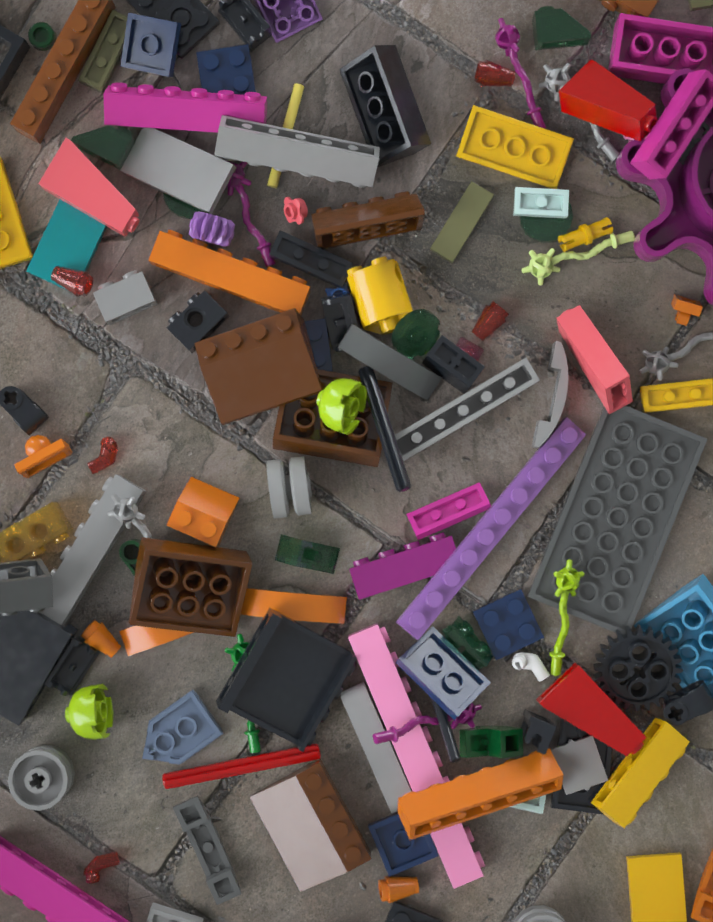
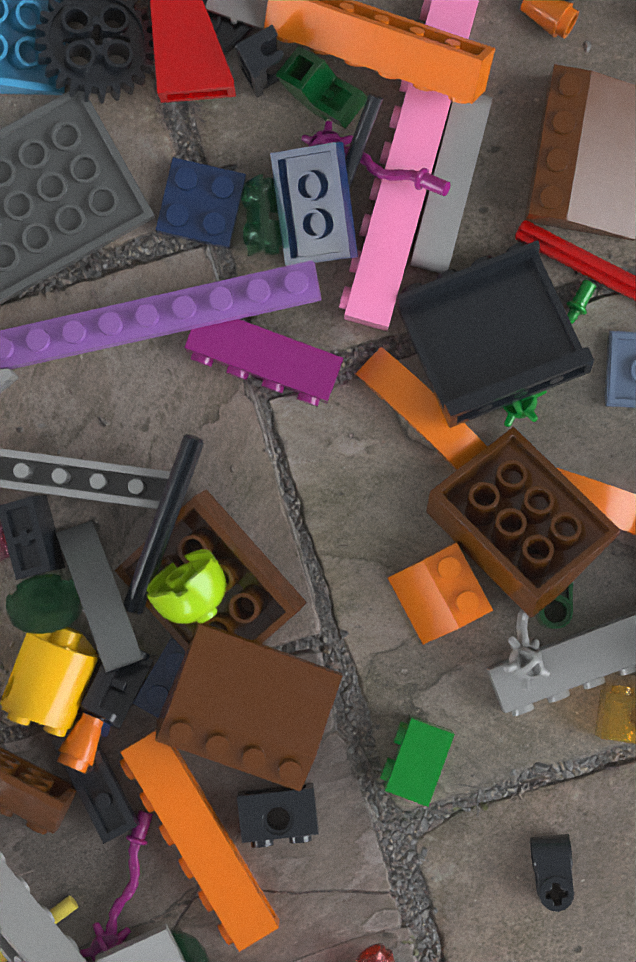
camera: 140 degrees left, 0 degrees up
orange tile [14,435,73,478] -> none
clear red arm [87,437,118,474] -> none
light grey brick [93,270,158,325] -> none
medium lavender gear [189,211,235,247] -> none
light grey wheel [266,456,312,519] -> none
clear green slope [275,534,340,574] -> none
coral plate [284,197,308,225] -> none
dark blue plate [368,812,439,877] -> none
dark pink plate [406,482,491,540] -> none
white arm [512,652,550,682] -> none
lime piece [549,559,585,676] -> none
none -> orange cone [57,713,104,773]
none -> green brick [380,715,455,807]

